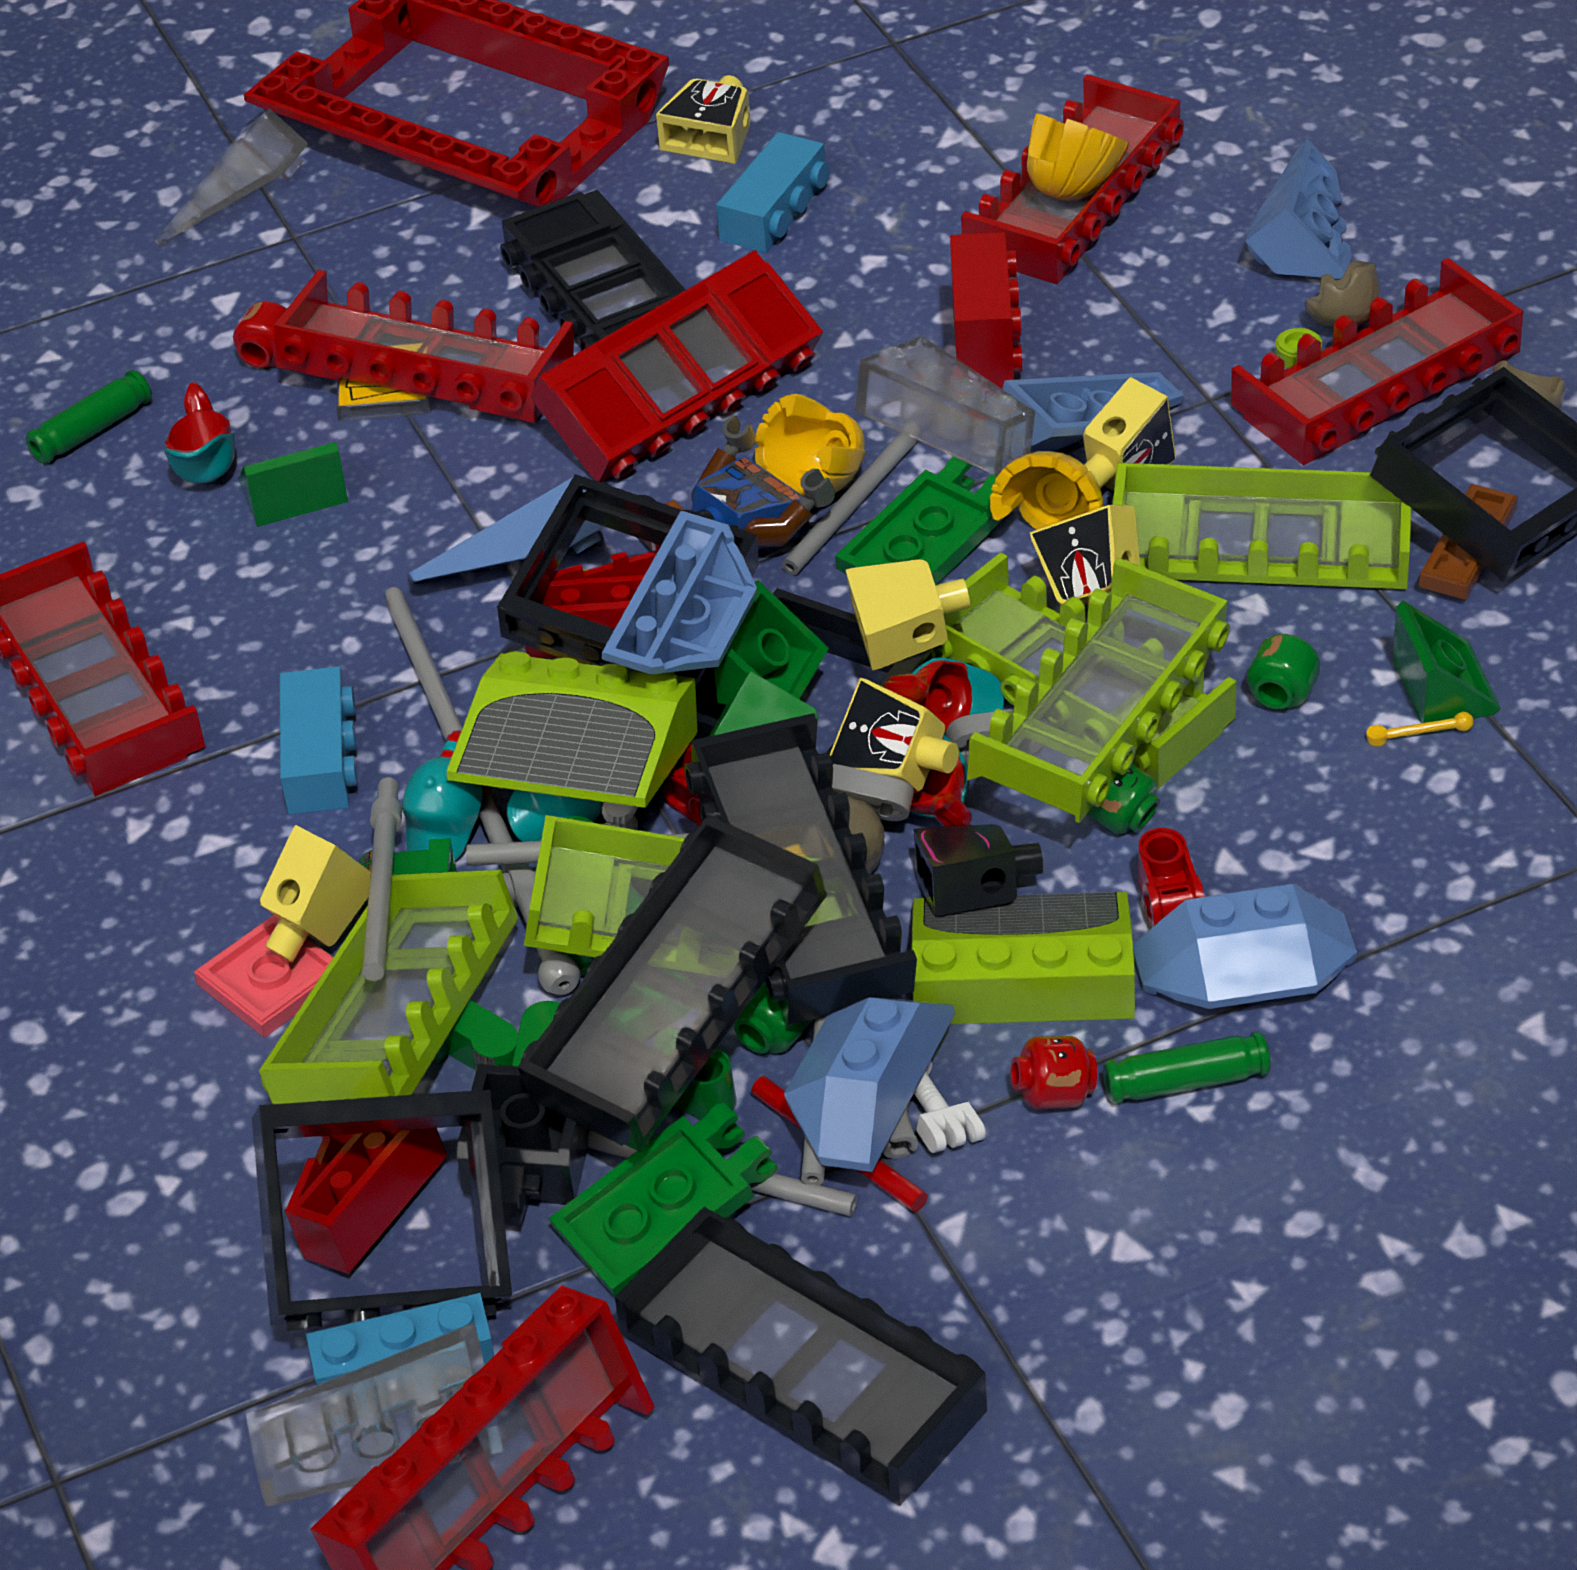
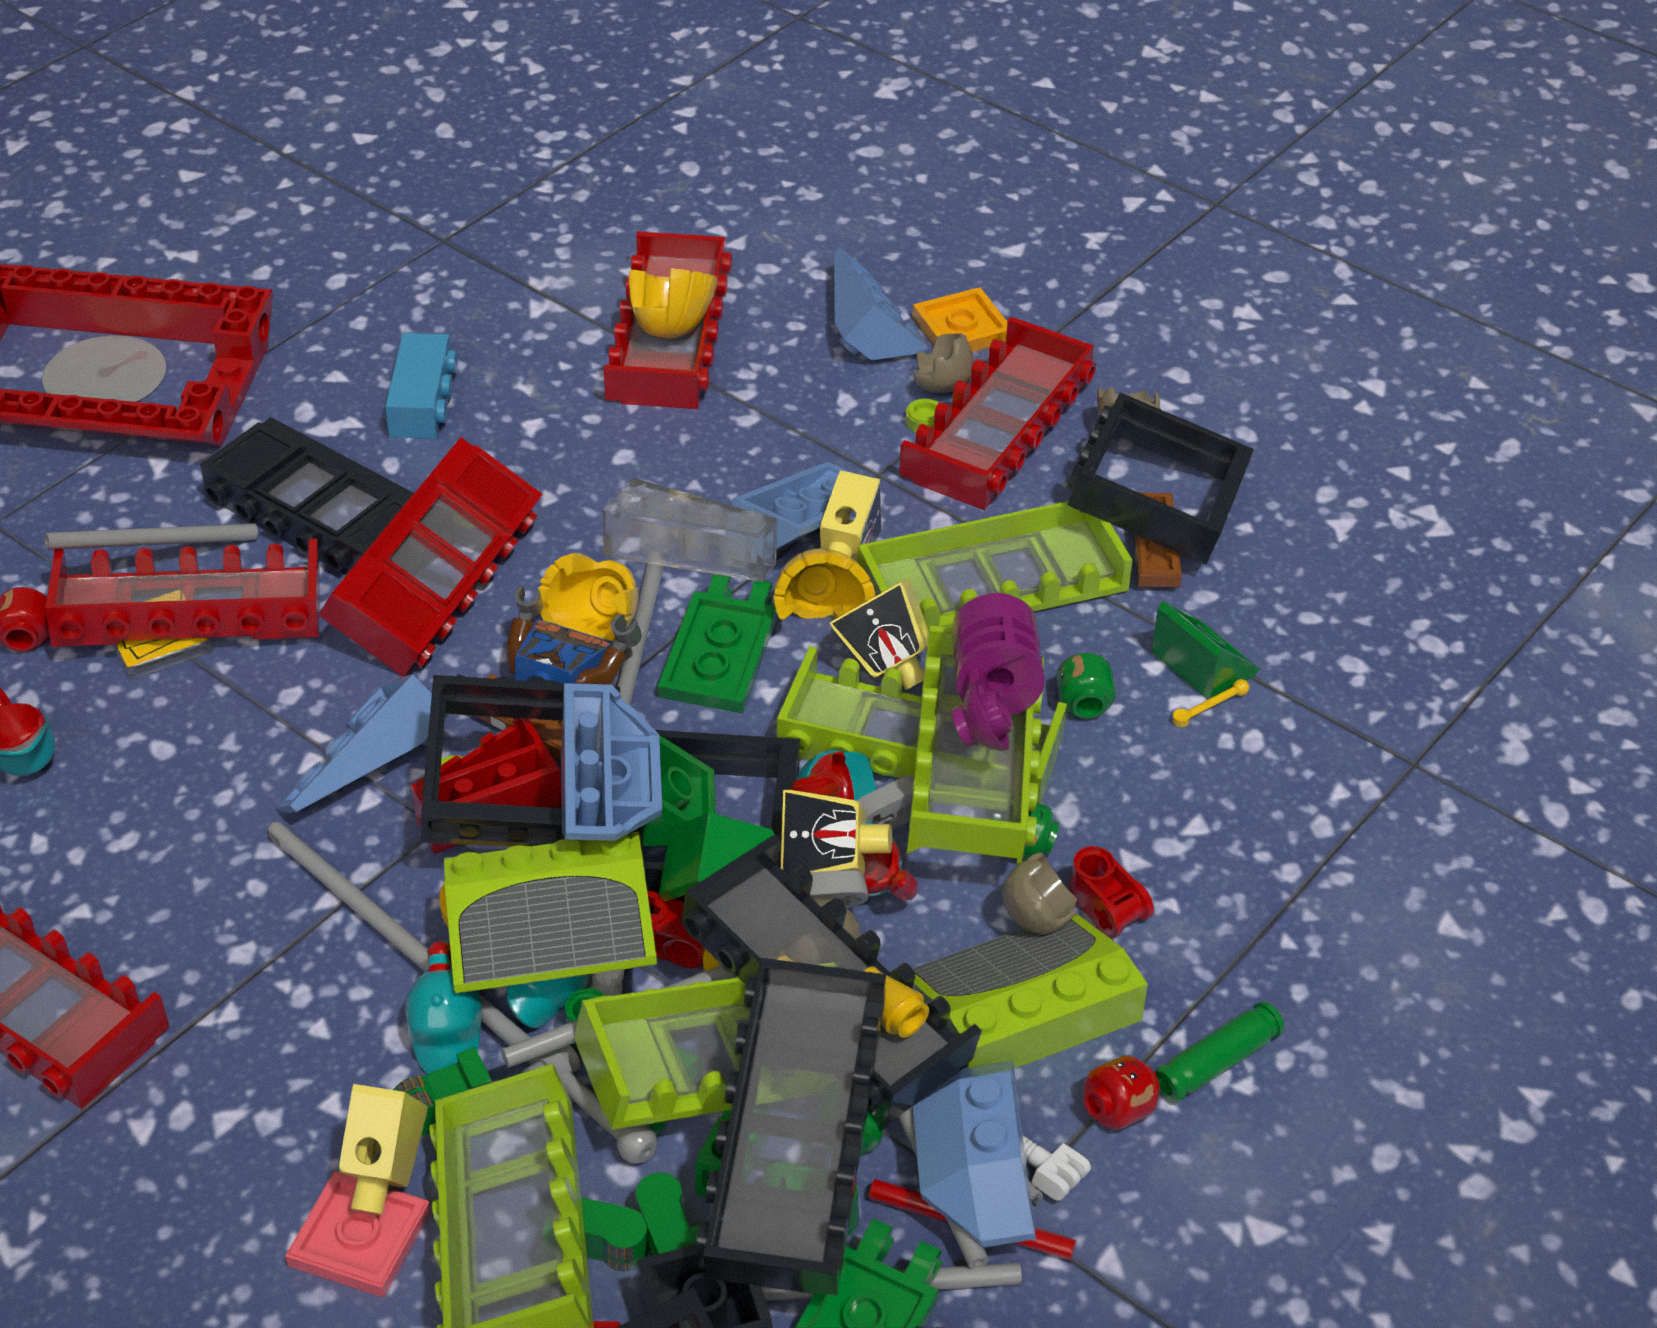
camera: 30 degrees left, 0 degrees up
green slope [239,442,348,527] -> none
dark azure brick [280,666,358,815] -> none
light grey bar [362,777,402,981] -> none
light yellow torso [656,75,751,164] -> none
light yellow torso [845,559,971,670] -> none
black torso [913,824,1043,917] -> none
red brick [950,232,1023,395] -> none
medium blue wedge [1133,884,1357,1009] -> none
none -> light grey piece [42,336,166,402]
none -> light grey piece [44,523,258,550]
none -> yellow cone [864,967,929,1038]
none -> light orange tile [912,287,1007,352]
none -> magenta cylinder [951,593,1045,751]
none -> dark tan hair [1001,852,1077,935]

